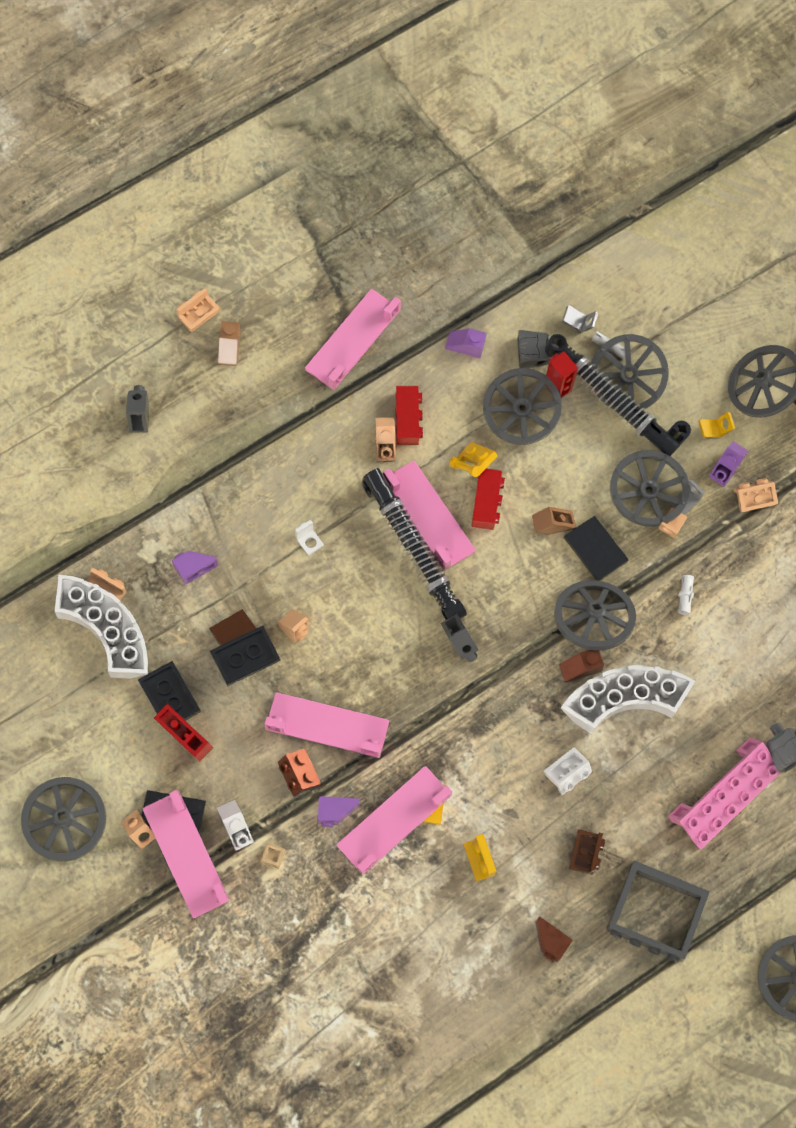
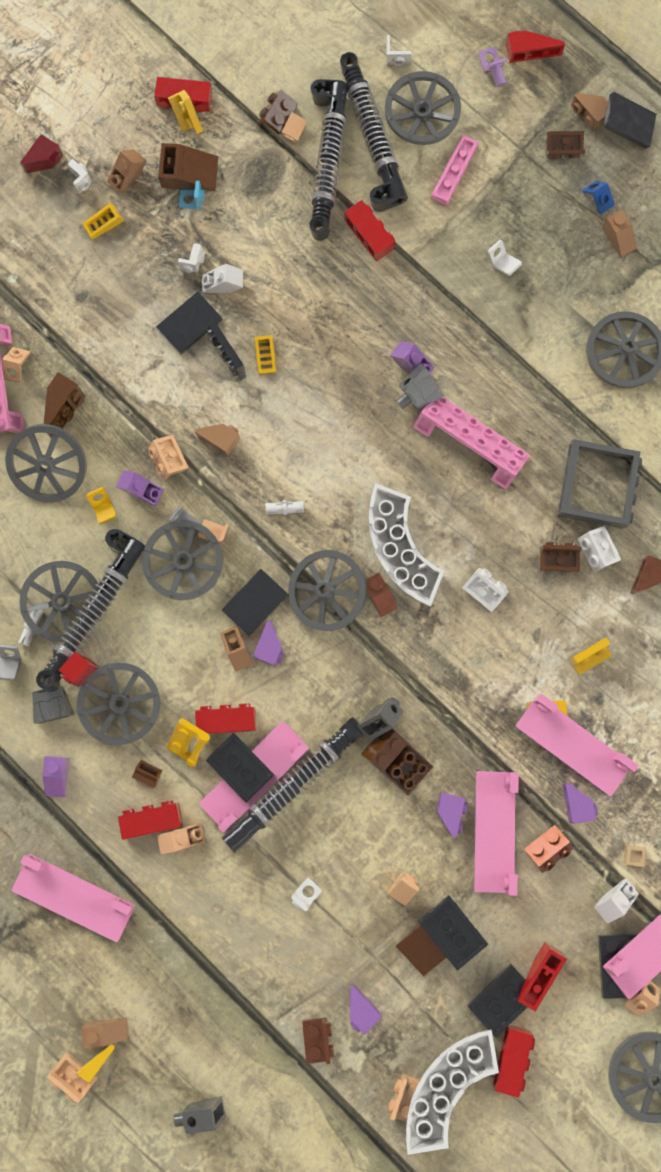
camera: 95 degrees left, 10 degrees up
none -> yellow slope [76,1044,115,1084]
none -> reddish brown piece [132,760,163,788]
none -> medium nougat slope [195,424,240,457]
none -> black tile [205,732,275,803]
none -> medium lavender slope [253,621,284,667]
none -> copper bracket [302,1017,334,1064]
none -> reddish brown slope [361,729,433,796]
none -> medium lavender slope [436,792,467,838]
none -> red brick [492,1025,535,1098]
none -> white bracket [578,526,621,572]

